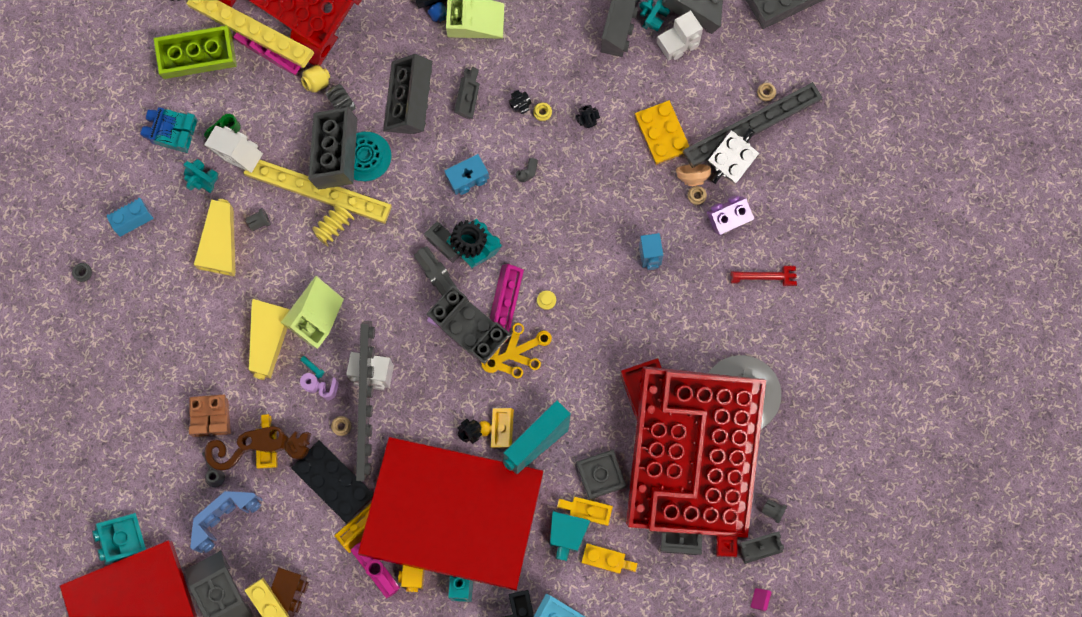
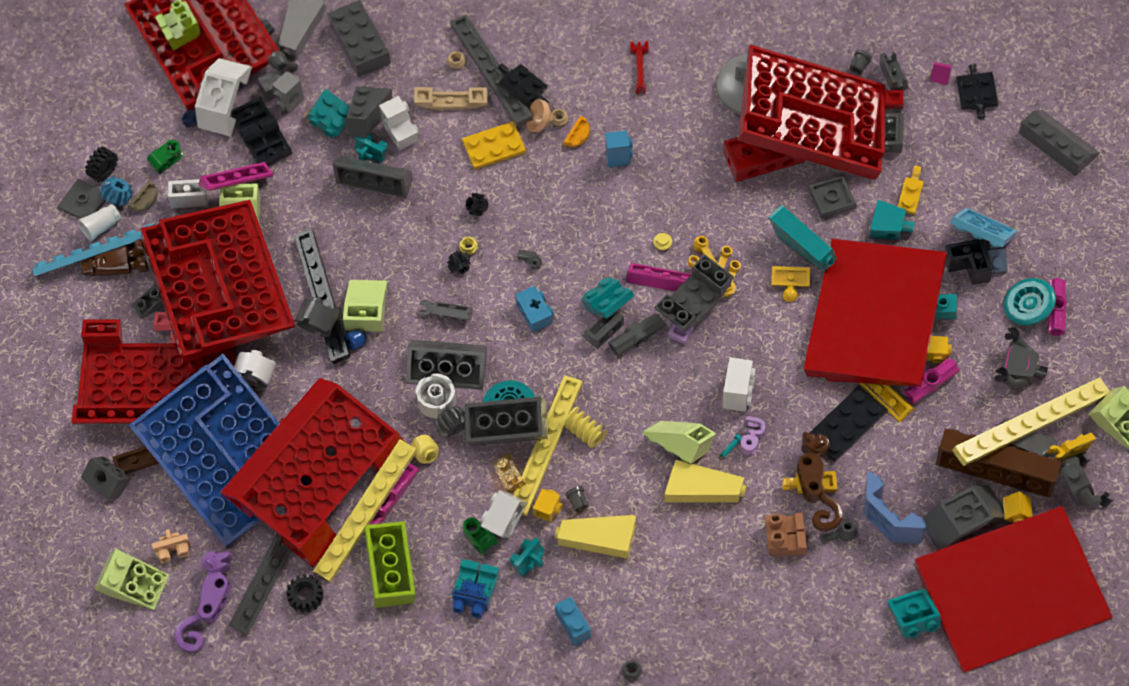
camera: 90 degrees left, 15 degrees down
tan plate [331,416,351,436] -> none
dark grey plate [356,320,375,481] -> none
black tyre [450,220,487,258] -> none
black gear [457,419,482,444] -> none
yellow plate [557,496,613,526] -> none
brick [707,195,754,235] -> none
none -> tan slope [414,87,487,110]
none -> white brick [416,374,456,419]
none -> clear yellow plate [492,453,526,494]
none -> yellow brick [533,488,563,523]
none -> light orange plate [563,115,590,147]

